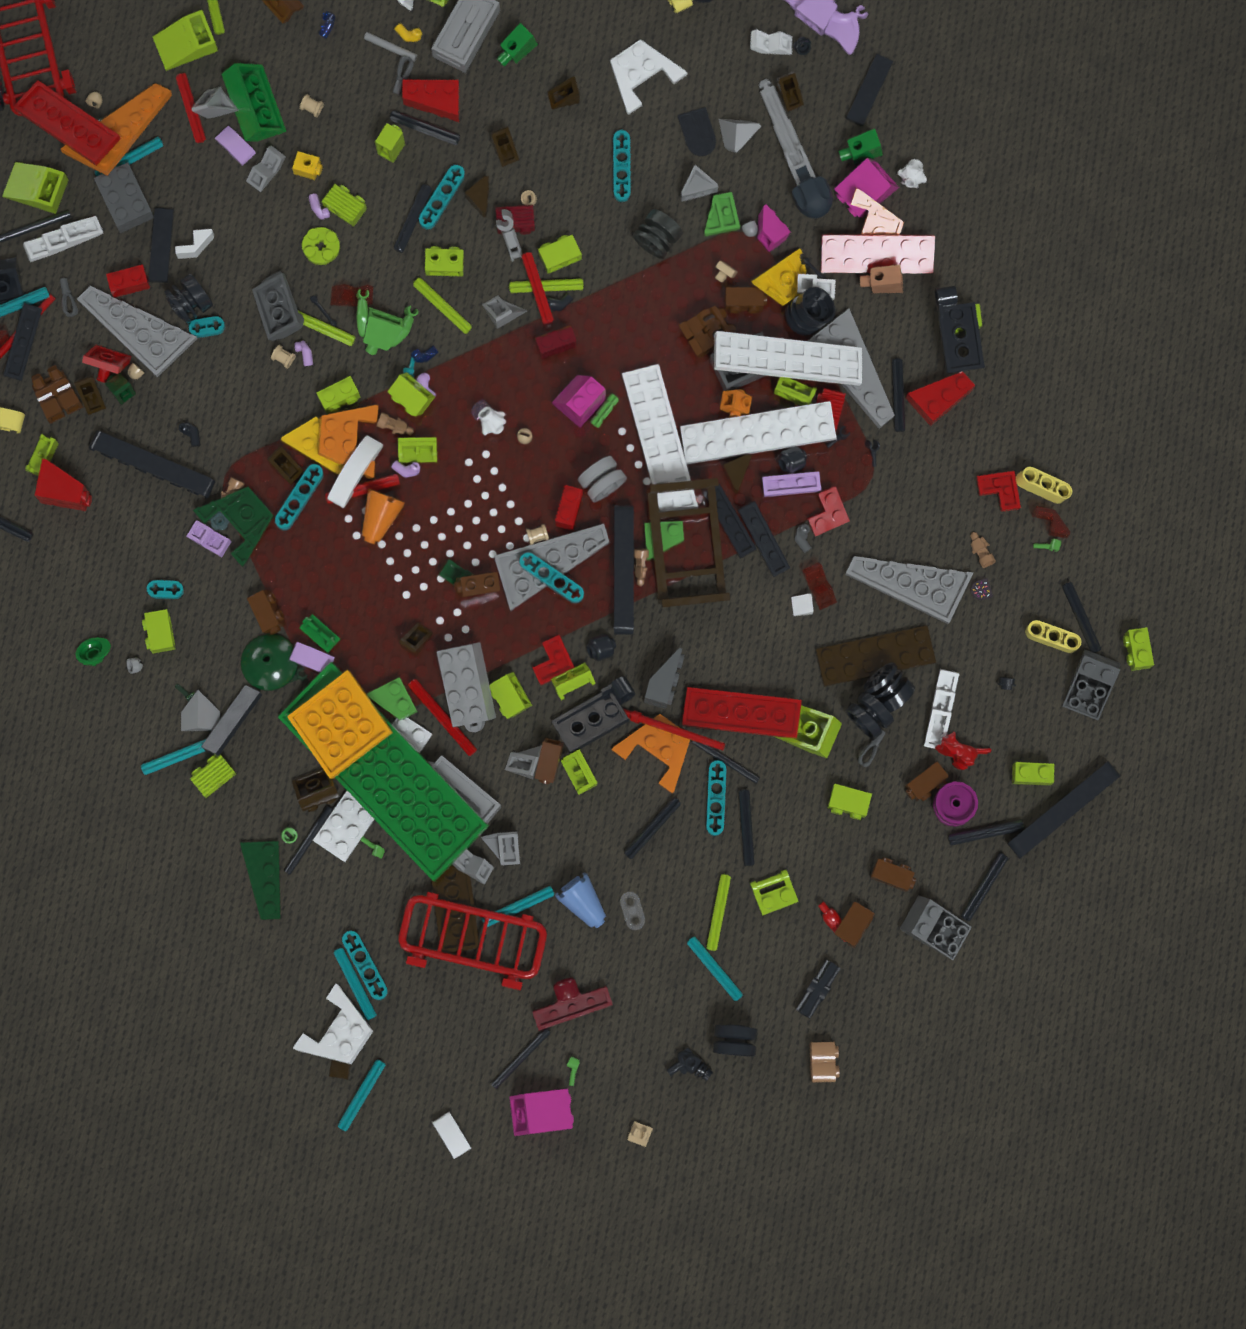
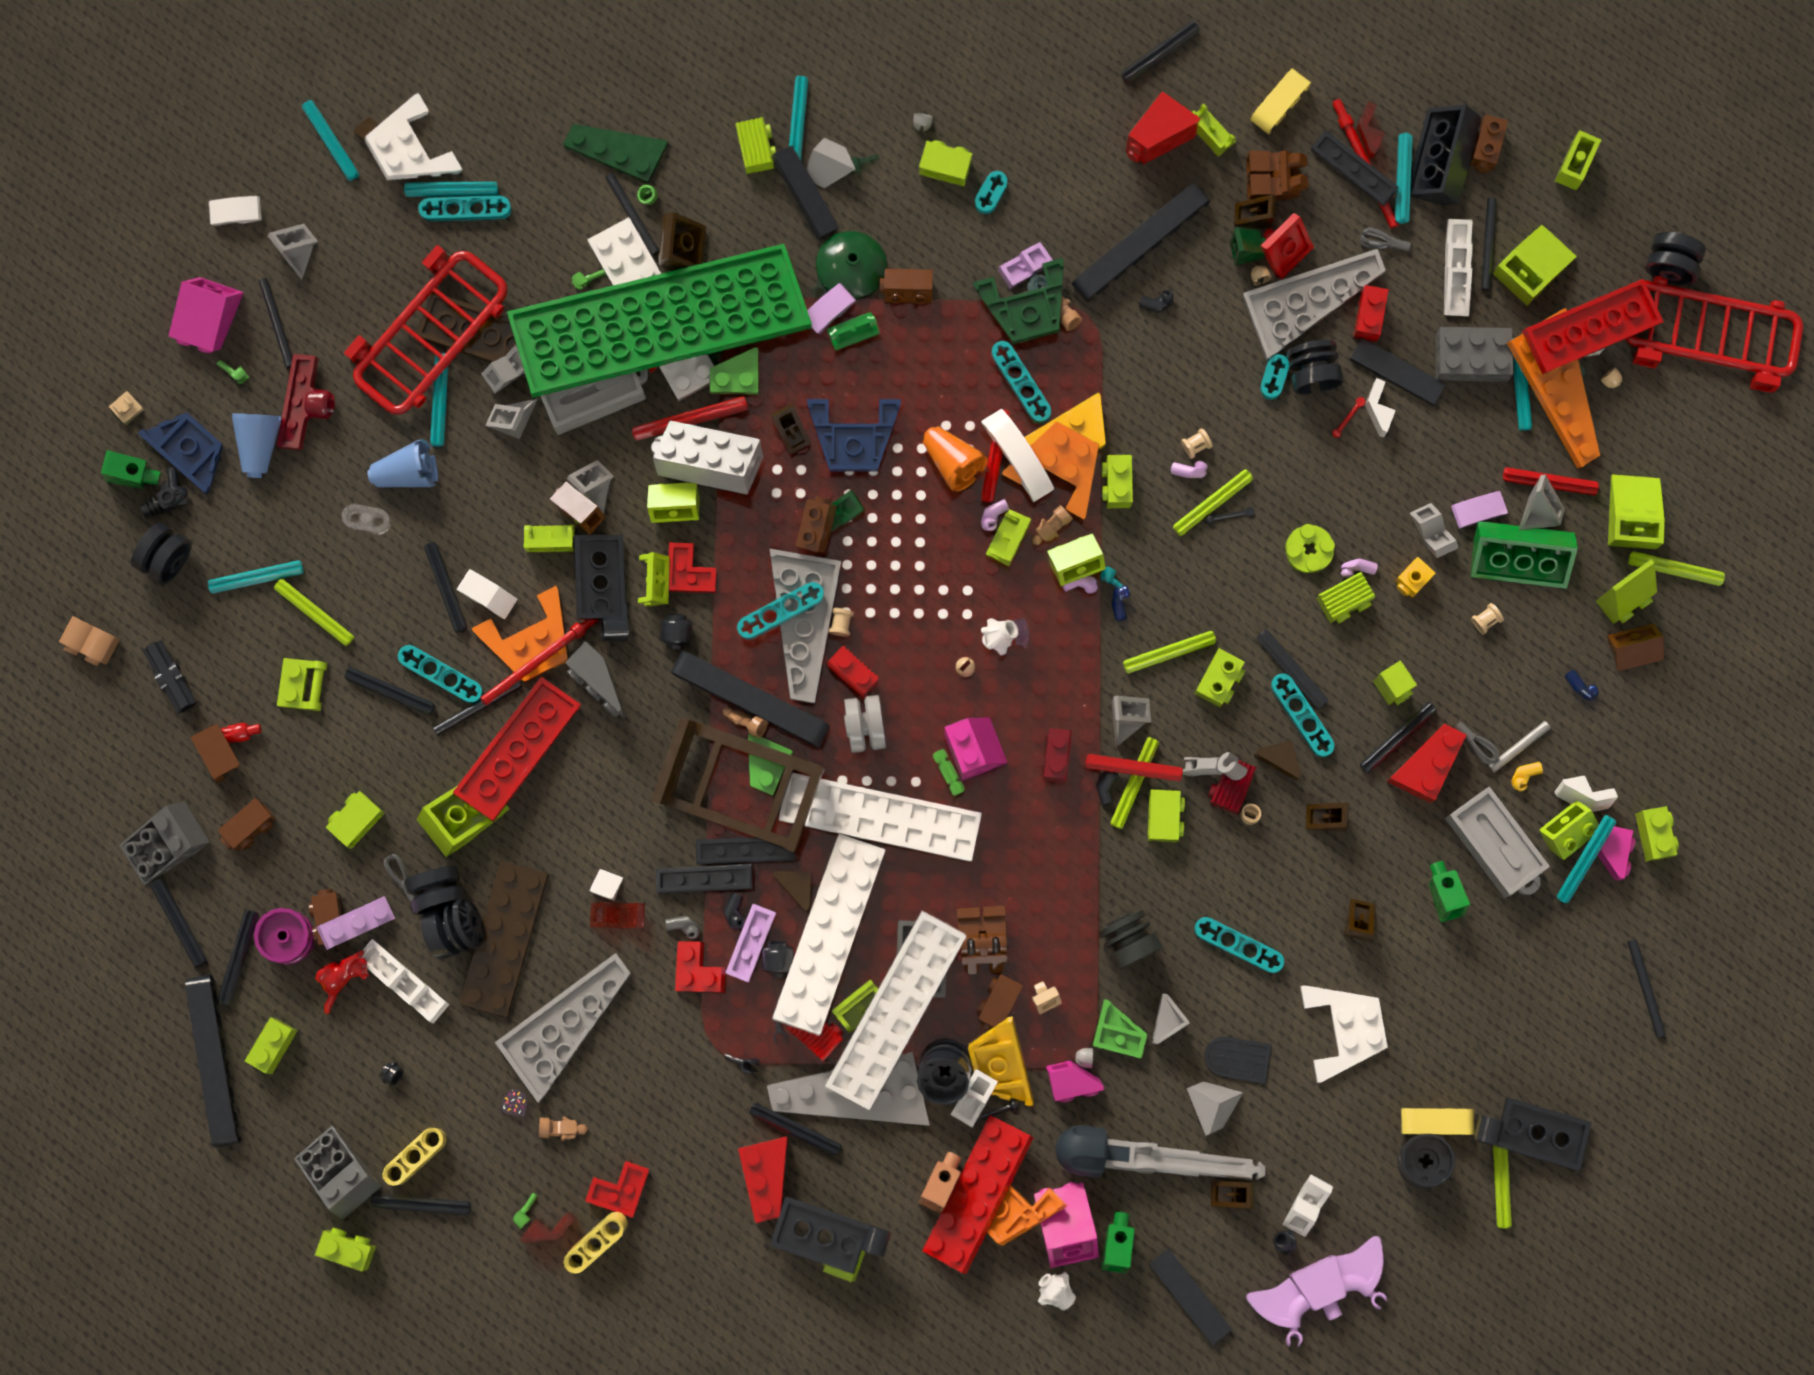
camera: 125 degrees right, 0 degrees up
green piece [75,638,111,666] -> none
dark grey slope [252,271,304,341] -> none
dark brown slope [267,446,304,485] -> none
light orange plate [287,670,393,779] -> none
clear red slope [330,284,374,307] -> none
bright green torso [356,289,418,355] -> none
orange brick [720,389,752,417] -> none
none -> green torso [101,450,161,490]
none -> dark blue wing [138,412,224,495]
none -> medium blue cone [232,413,281,478]
none -> light grey slope [268,224,318,280]
none -> lavender plate [316,896,395,950]
none -> white slope [457,569,518,619]
none -> black arm [723,892,745,930]
none -> dark blue wing [807,399,901,472]
none -> red hinge [1332,397,1365,438]
none -> lime slope [1596,559,1657,624]

